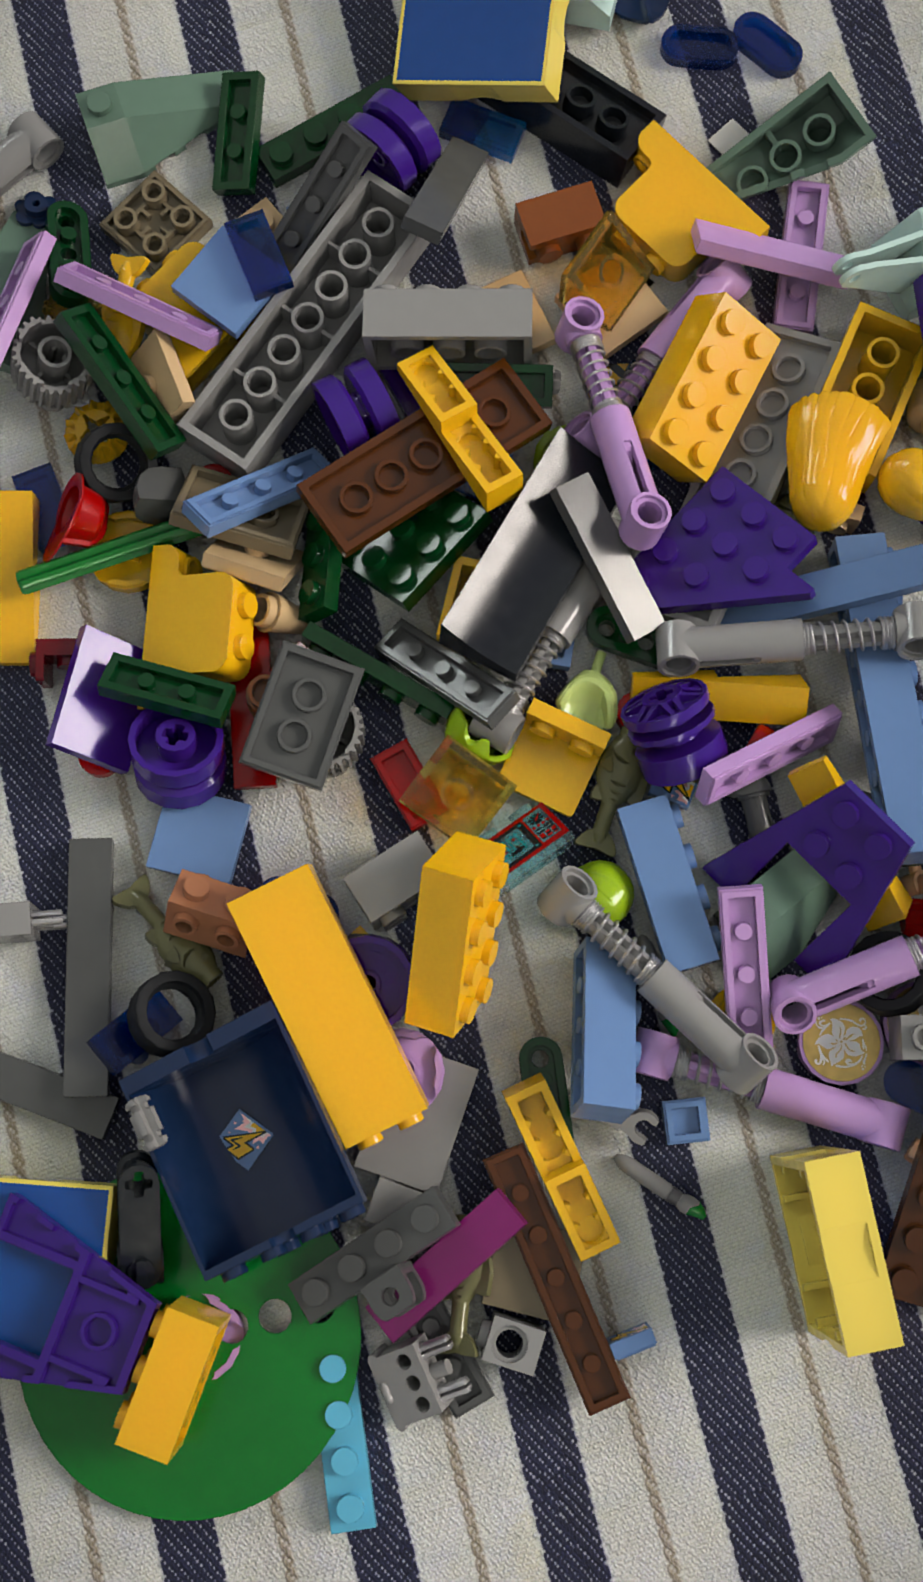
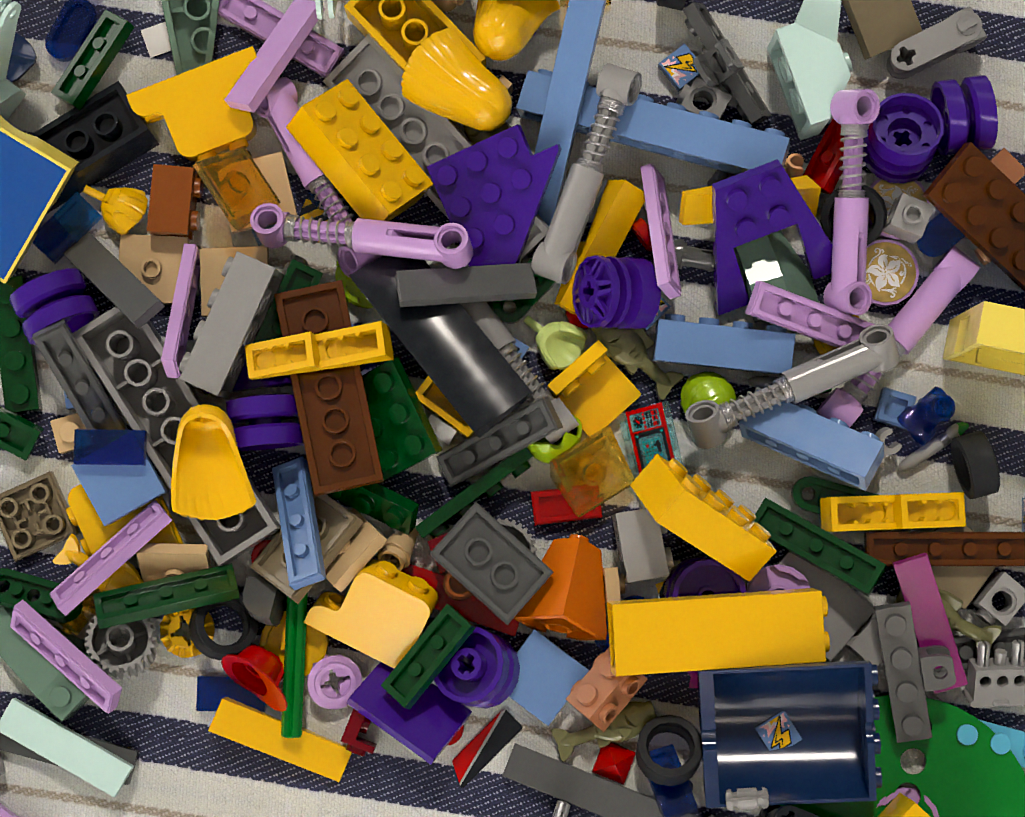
camera: 65 degrees left, 5 degrees up
none -> dark green plate [51,9,135,110]
none -> yellow piece [83,185,148,235]
none -> tan plate [119,234,190,305]
none -> lavender tile [161,243,200,378]
none -> yellow hair [171,404,256,520]
none -> lavender gear [307,654,362,709]
none -> white sticker [428,413,456,445]
none -> sticker [452,709,522,788]
none -> orange slope [513,534,607,641]
none -> red slope [592,742,636,785]
none -> tan plate [603,567,625,603]
none -> dark green plate [753,497,887,597]
none -> clear blue plate [897,386,955,446]
none -> black tyre [951,431,1000,499]

